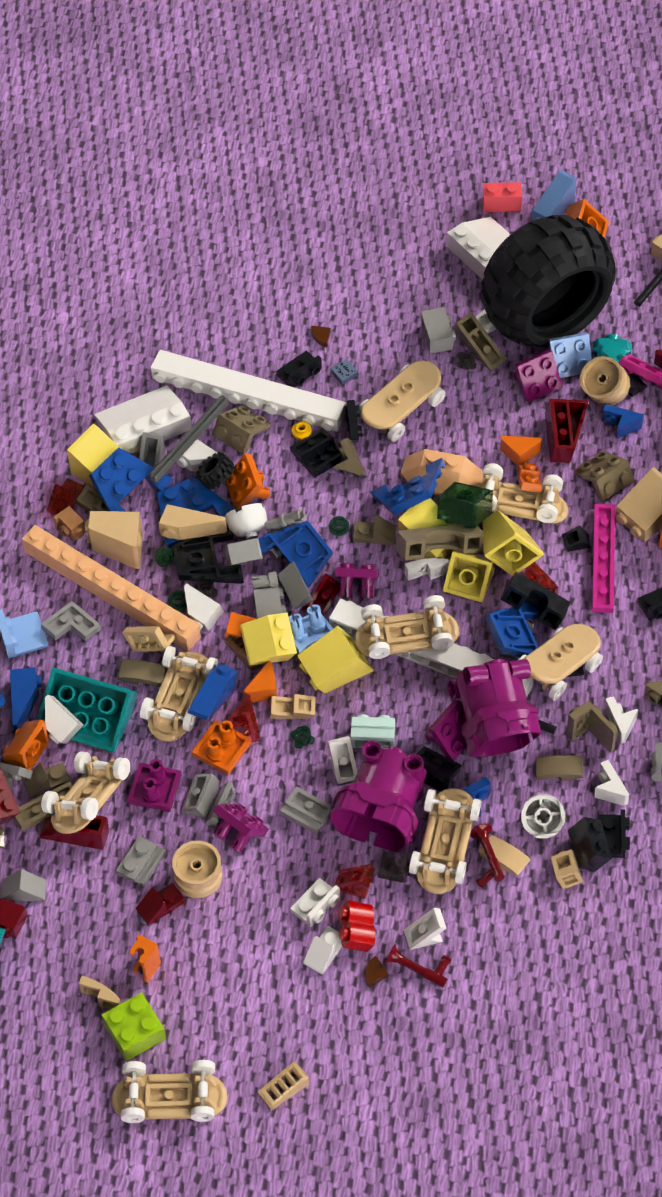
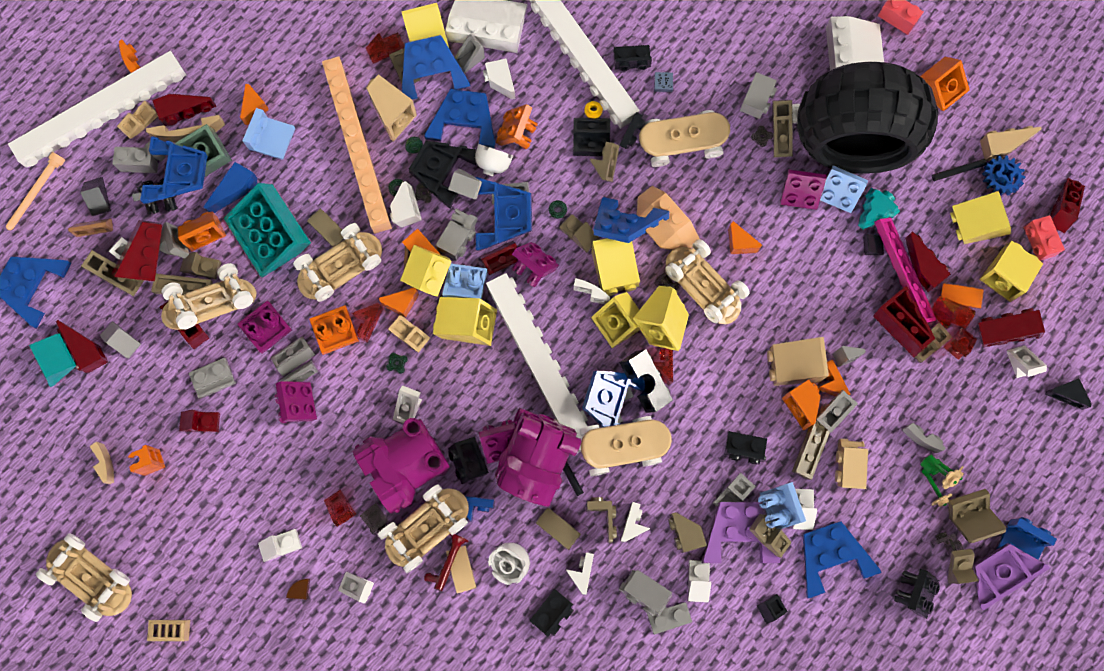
camera: 35 degrees right, 20 degrees up
light grey plate [41,601,101,642] -> none
white slope [45,695,83,744] -> none
medium nougat brick [53,506,86,541] -> none
lime brick [102,992,166,1062] -> none
tan bracket [122,626,175,652] -> none
dark grey axle [149,395,229,483] -> none
tan slope [159,504,227,540] -> none
tan wheel [172,841,223,898] -> none
blue slope [188,664,238,720] -> none
black tyre [196,452,235,490] -> none
dark tan bracket [212,406,271,454] -> none
light grey pin [264,508,306,534] -> none
light grey slope [278,561,313,610] -> none
light grey plate [279,786,331,835] -> none
white bracket [290,878,340,927] -> none
reddish brown tile [311,325,331,347] -> none
red brick [338,900,375,952] -> none
light aqua brick [351,714,395,748] -> none
tan piece [355,595,459,659] -> none
dark red piece [385,944,451,988] -> none
dark tan arch [396,522,484,561] -> none
clear green brick [437,482,493,528] -> none
orange slope [518,463,542,493] -> none
medium blue slope [532,170,576,221] -> none
dark red wedge [545,399,589,463] -> none
tan brick [551,849,584,889] -> none
black slope [562,525,591,552] -> none
black brick [568,817,612,871] -> none
dark tan bracket [575,451,635,501] -> none
tan wheel [580,356,630,406] -> none
dark pink plate [592,504,615,613] -> none
blue slope [602,404,644,439] -> none

